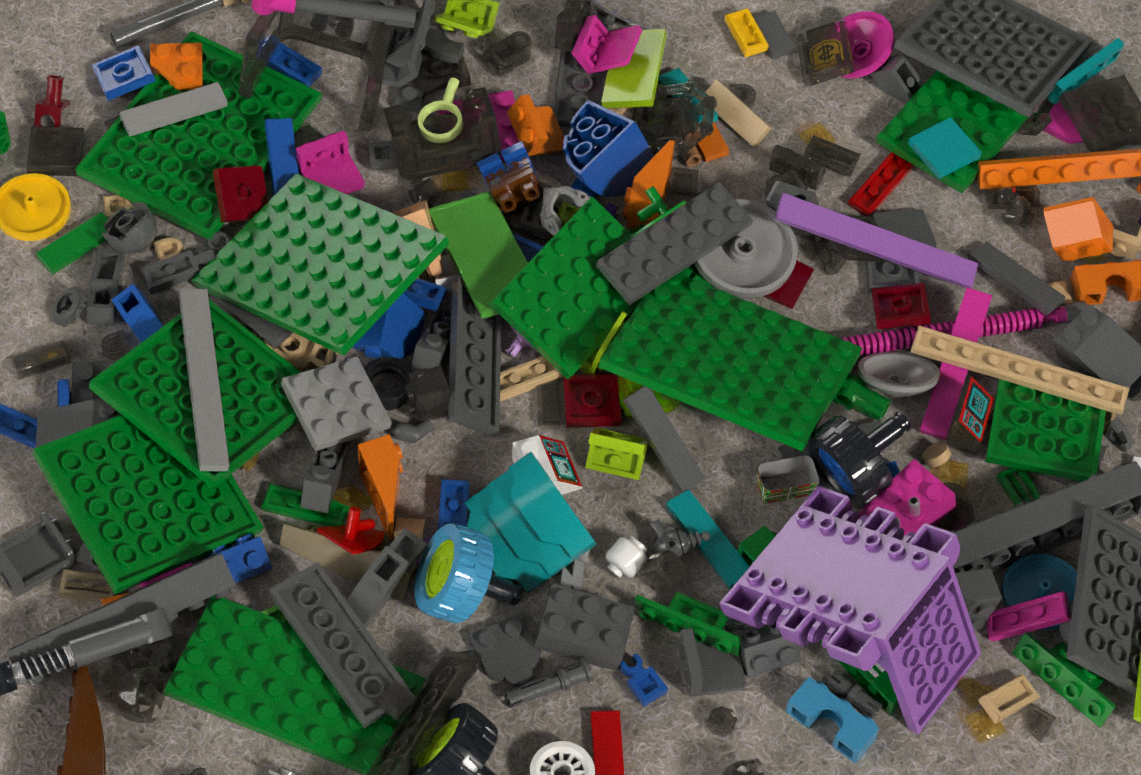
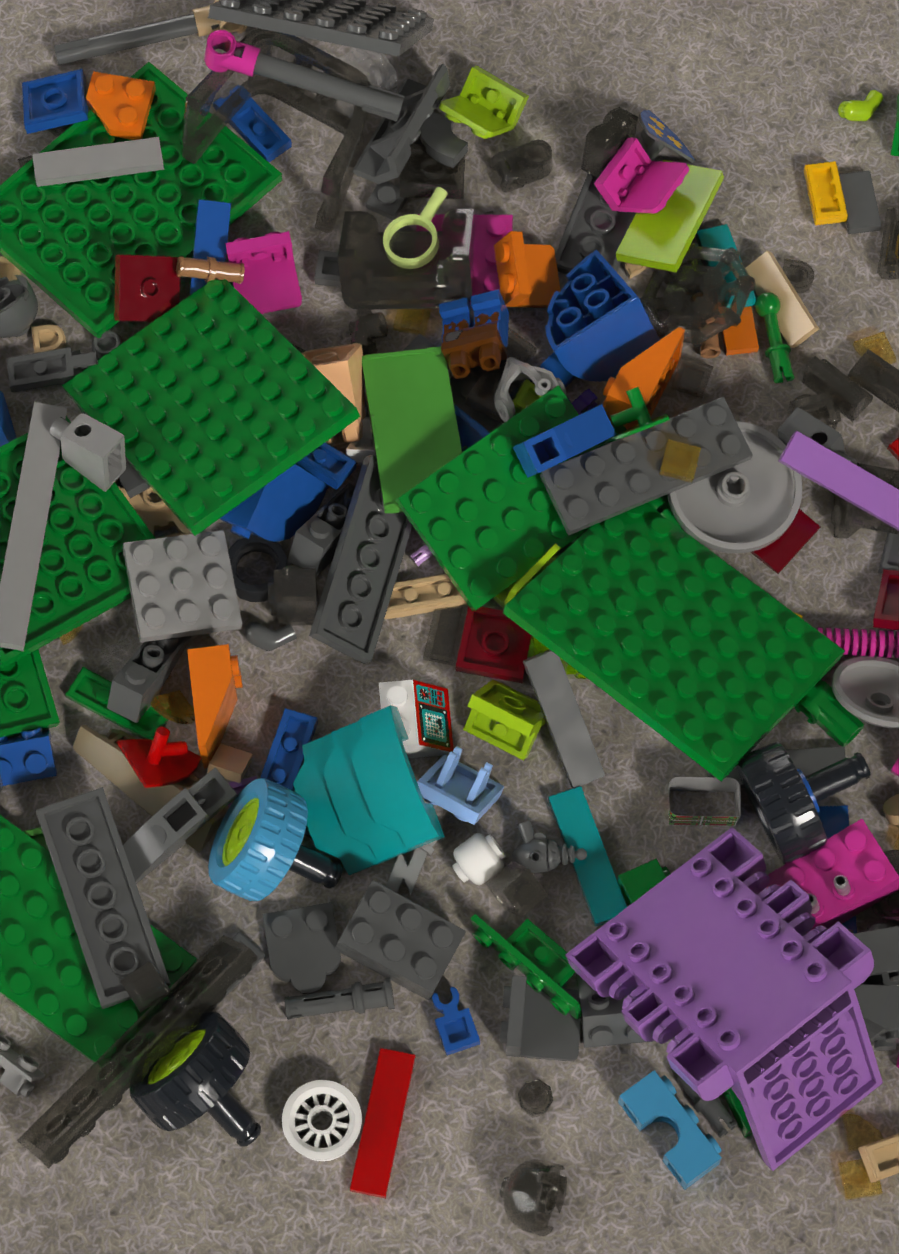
camera: 20 degrees right, 10 degrees up
none -> light grey torso [50,413,126,492]
none -> medium nougat pin [176,256,245,284]
none -> light blue plate [417,746,504,825]
none -> blue slope [513,404,616,478]
none -> clear yellow tile [659,439,701,483]
none -> green pin [755,292,795,383]

